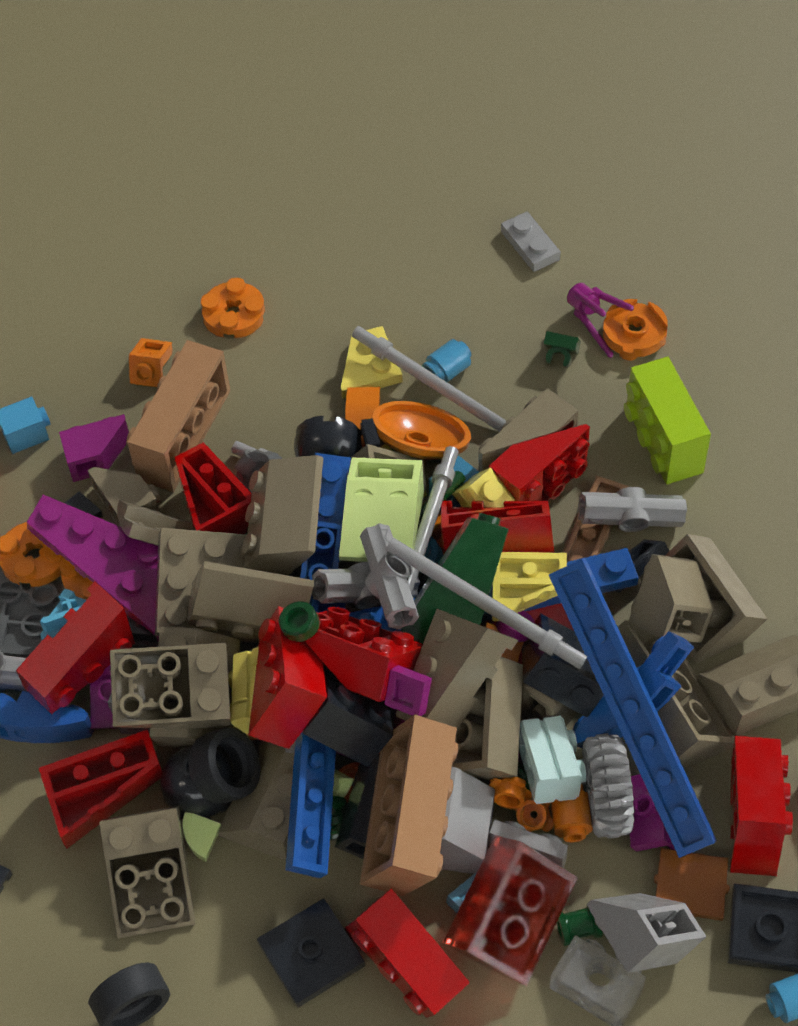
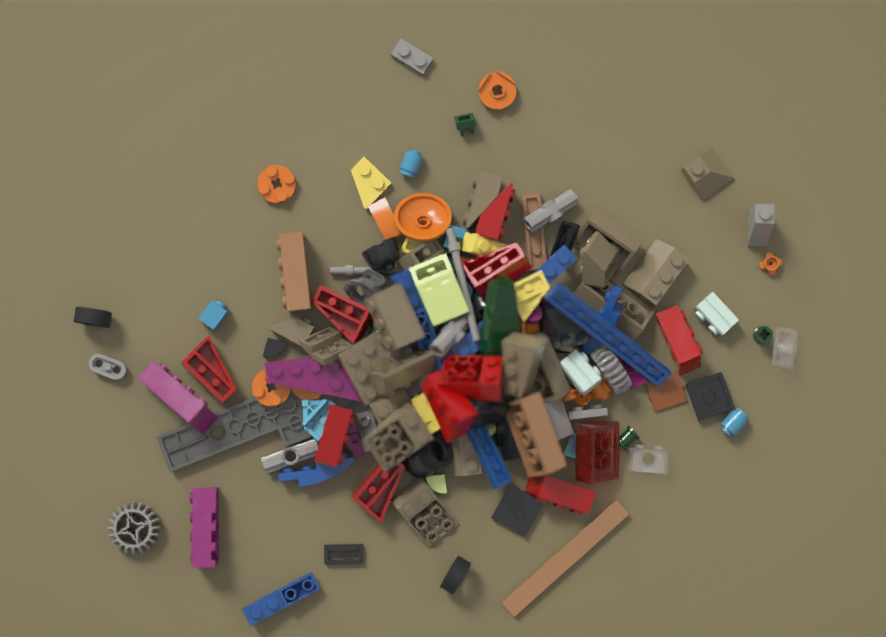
camera: 30 degrees left, 30 degrees up
magenta slope [59,414,129,482] -> none
orange bracket [129,338,172,387] -> none
dark green tile [279,601,320,642] -> none
light grey bar [352,326,506,432] -> none
black tile [360,418,380,447] -> none
light grey piece [360,523,419,629] -> none
magenta plate [384,665,432,716] -> none
light grey bar [386,538,588,669] -> none
magenta plant [567,283,634,358] -> none
light grey slope [587,893,706,973] -> none
lime piece [624,356,711,485] -> none

